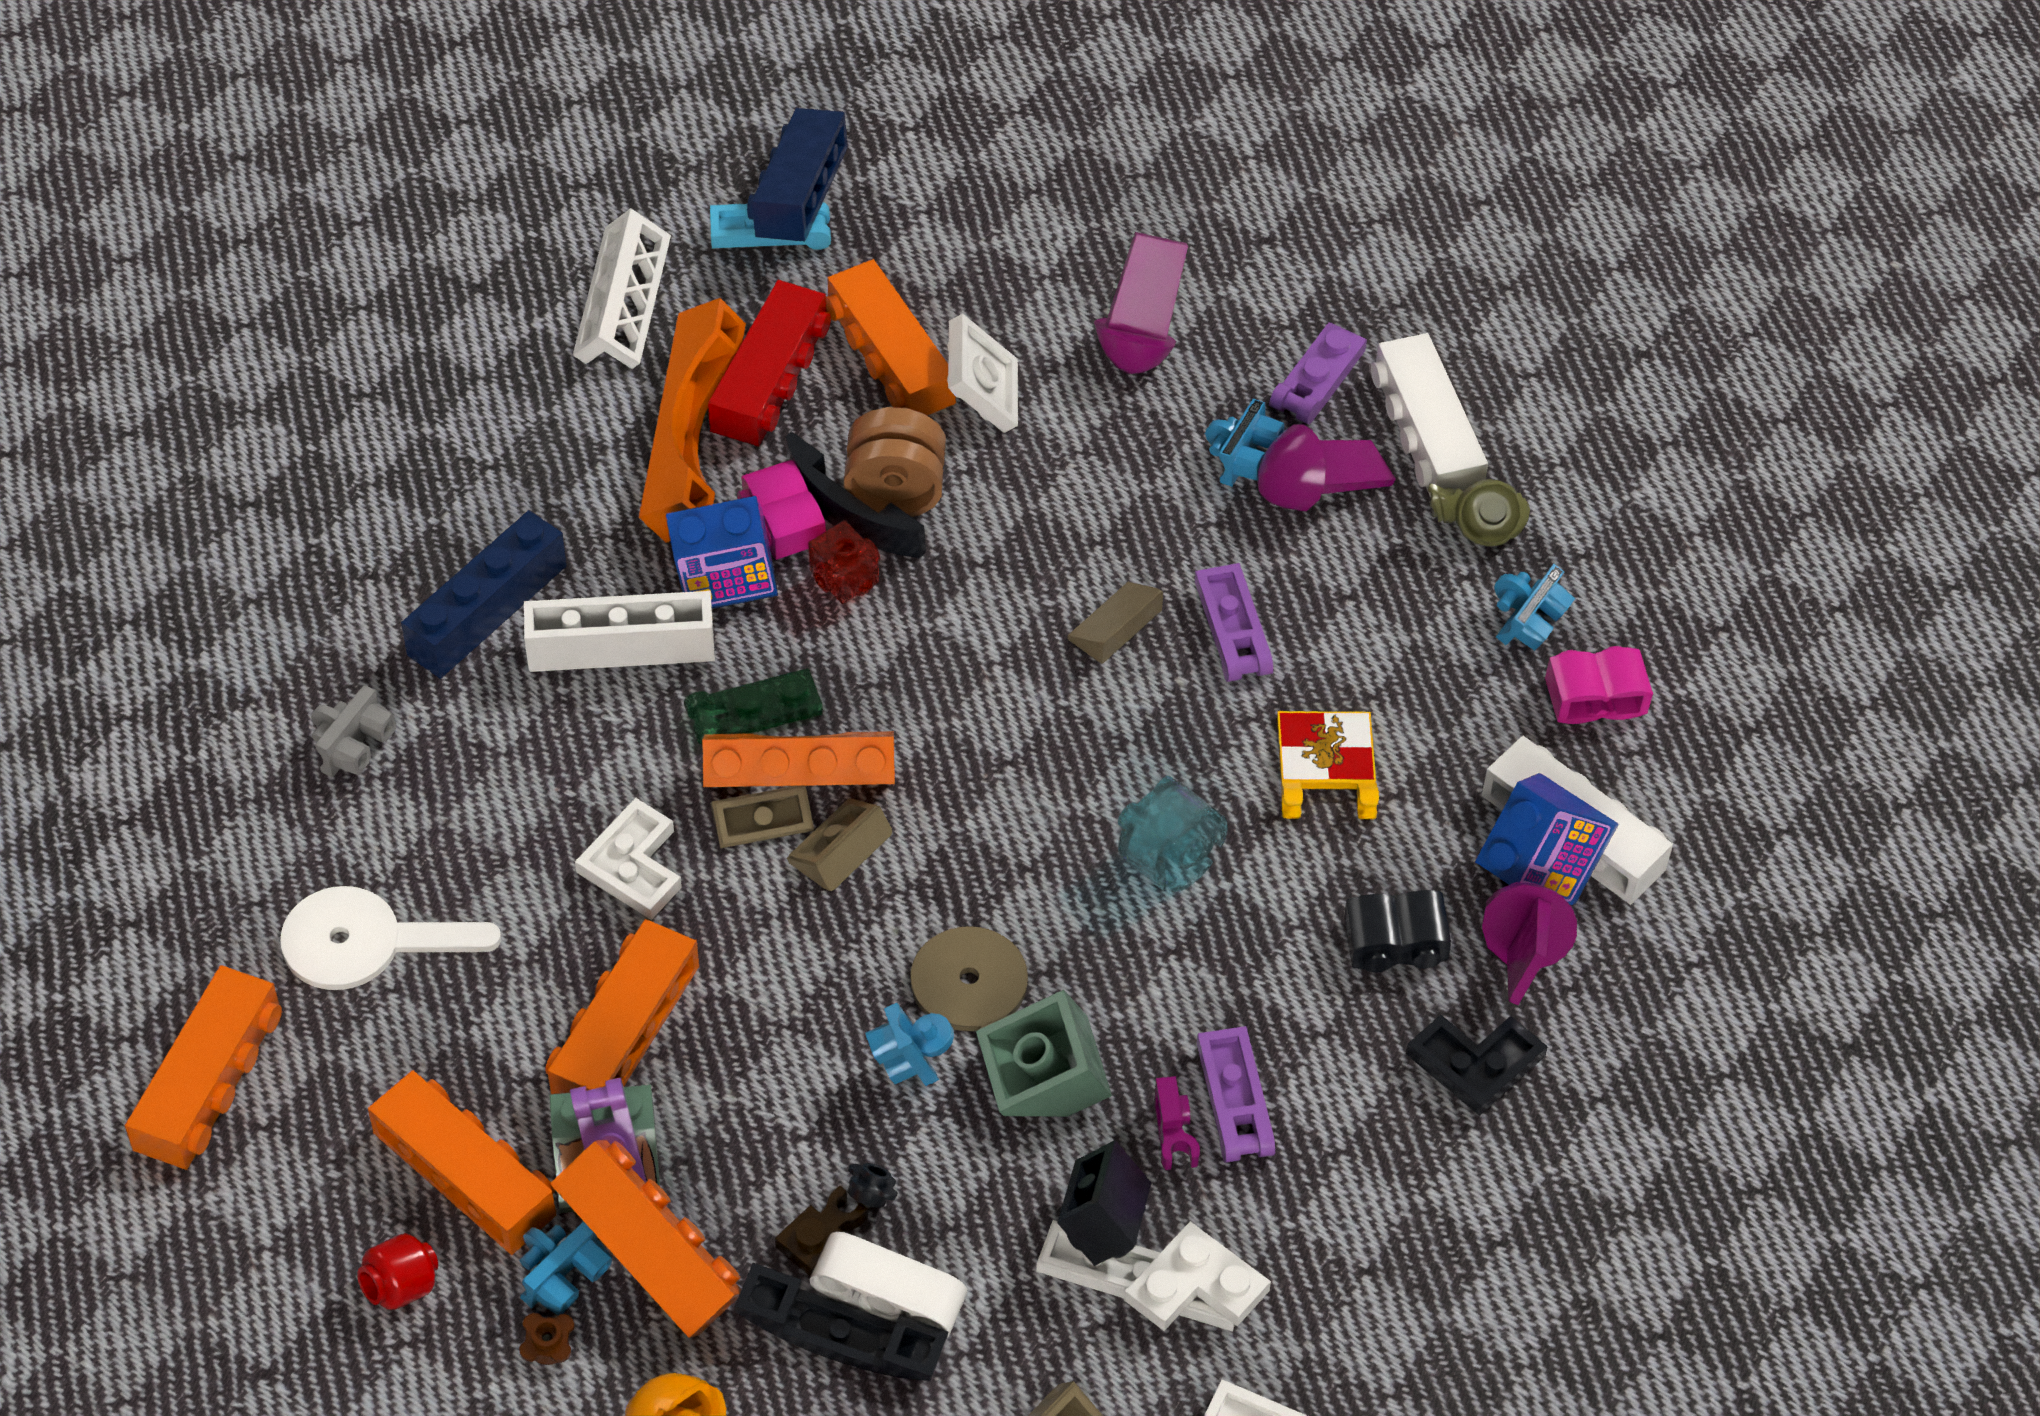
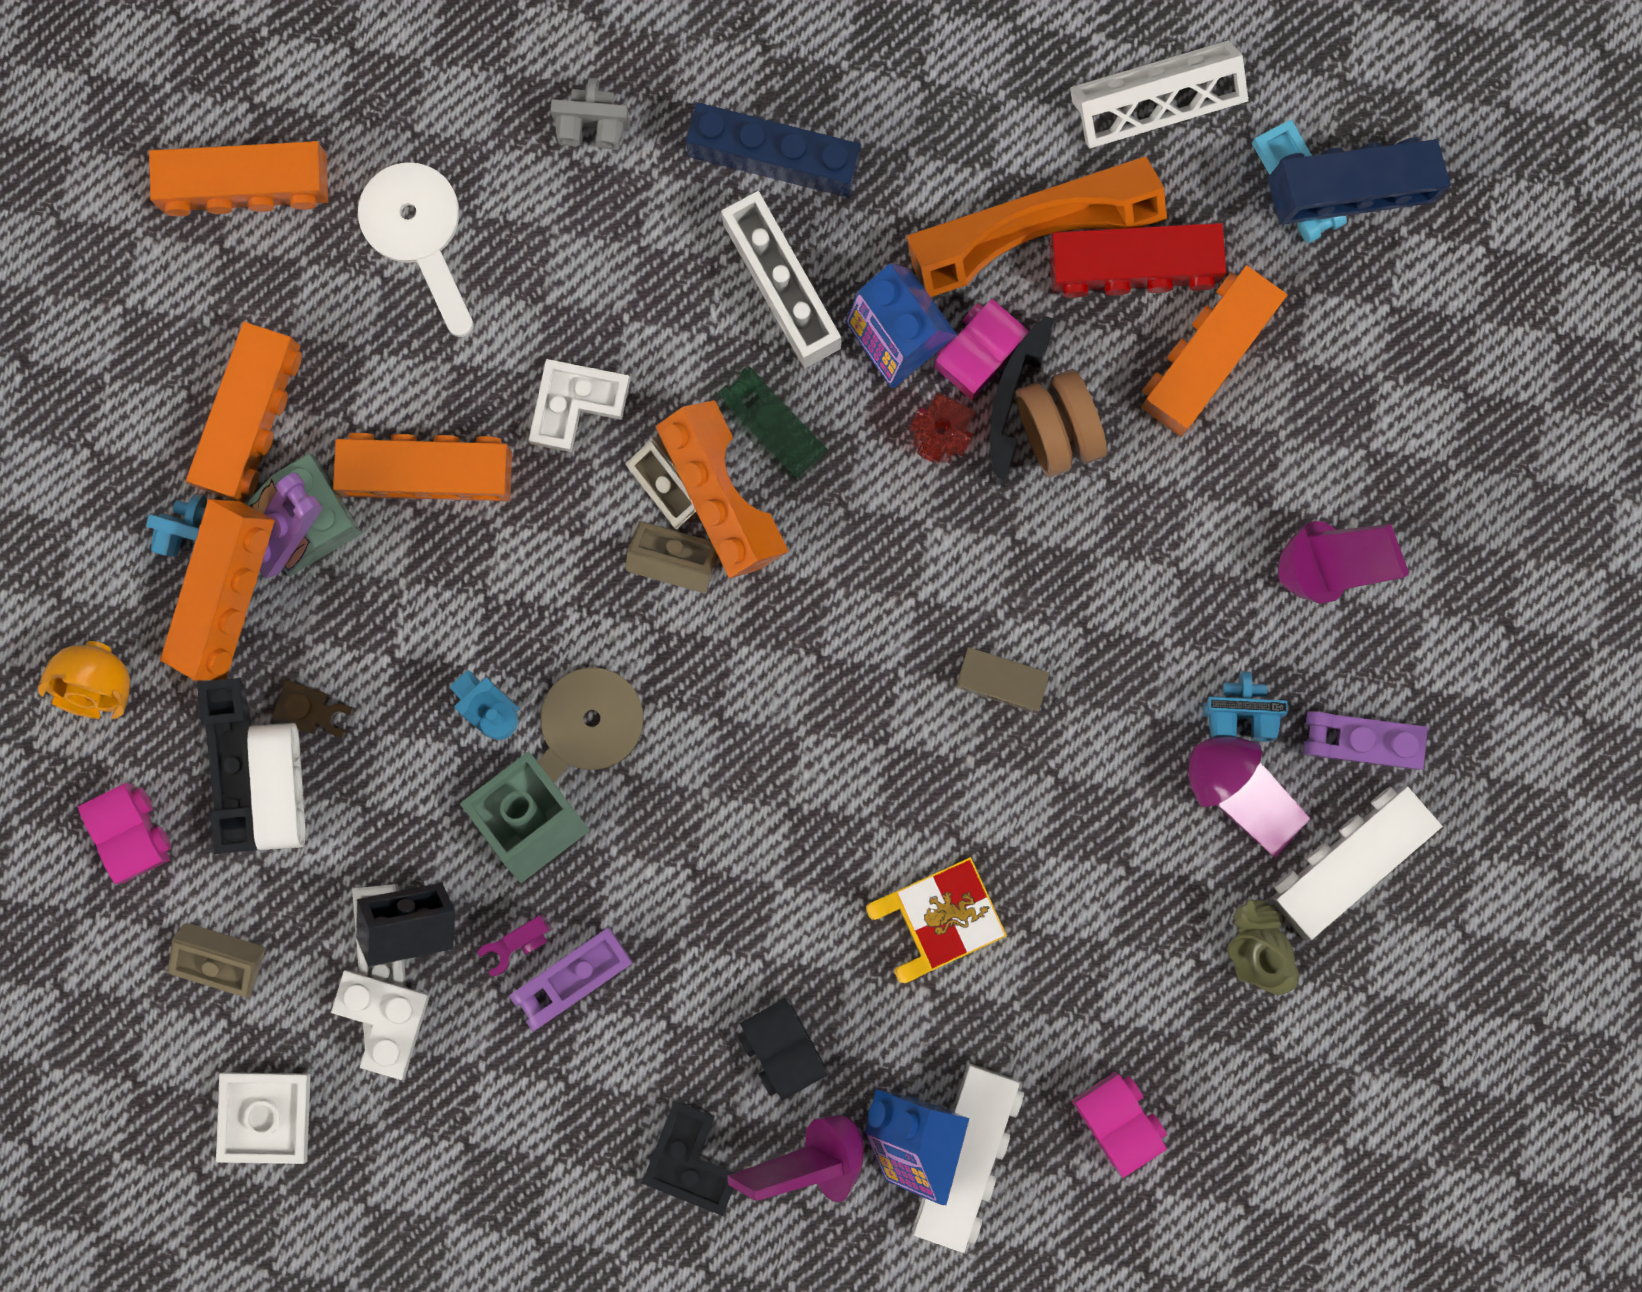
camera: 70 degrees right, 30 degrees up
red head [357,1233,439,1310] -> none
reddish brown plate [519,1313,575,1365] -> none
black plate [847,1163,898,1208] -> none
white plate [947,313,1018,433] -> none
clear light blue brick [1118,776,1228,892] -> none
medium lavender plate [1195,563,1273,682] -> none
dark azure hips [1494,564,1576,651] -> none

